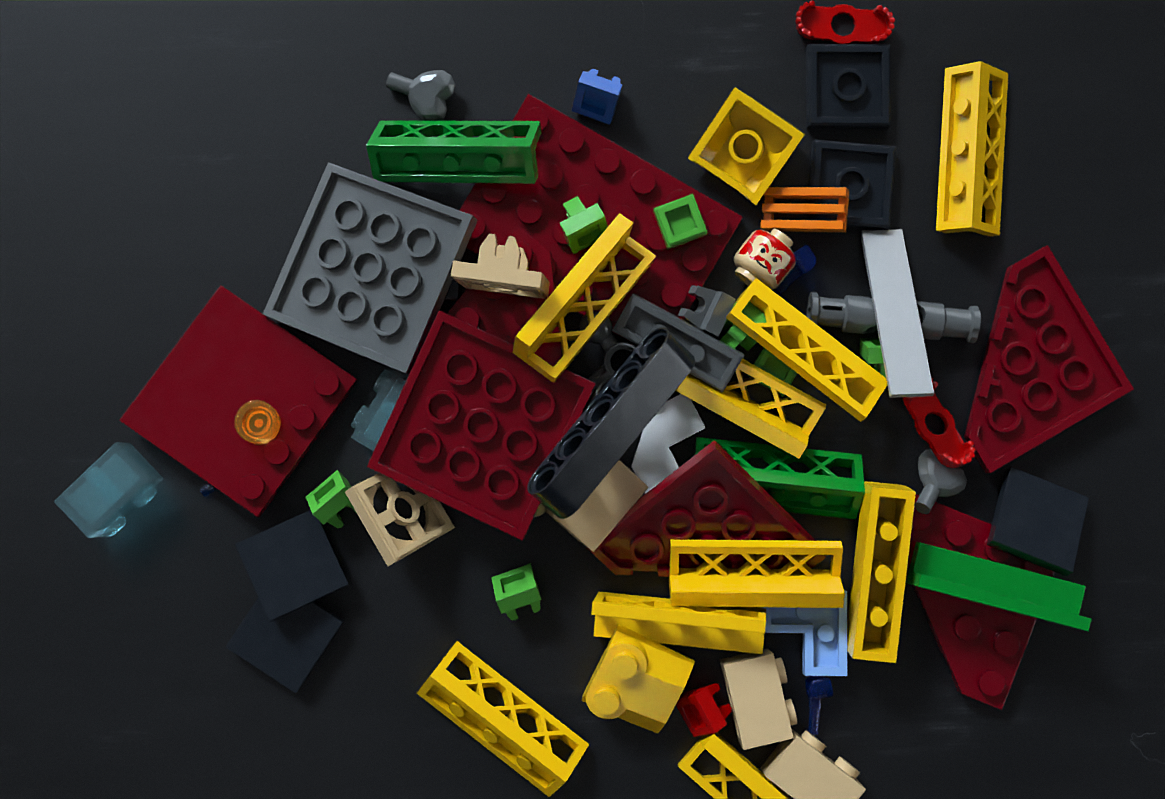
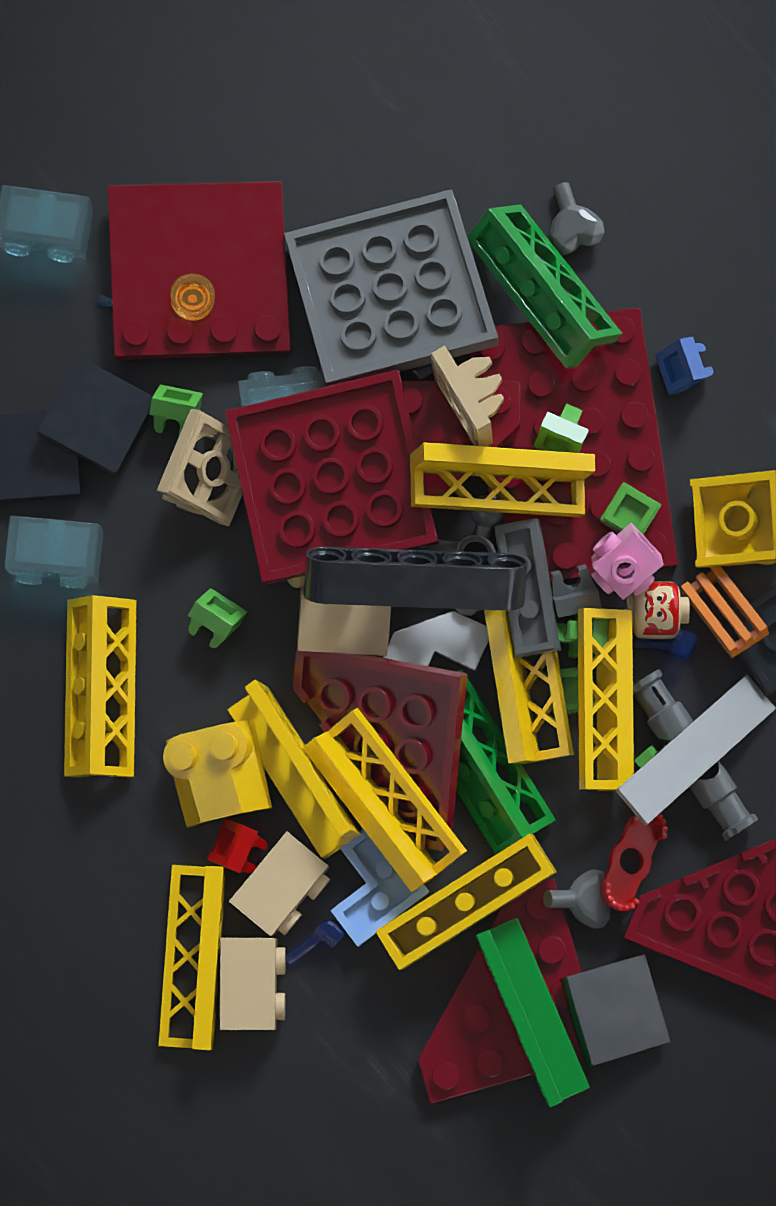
camera: 55 degrees right, 5 degrees down
none -> clear light blue brick [4,516,104,589]
none -> bright pink brick [591,522,664,600]

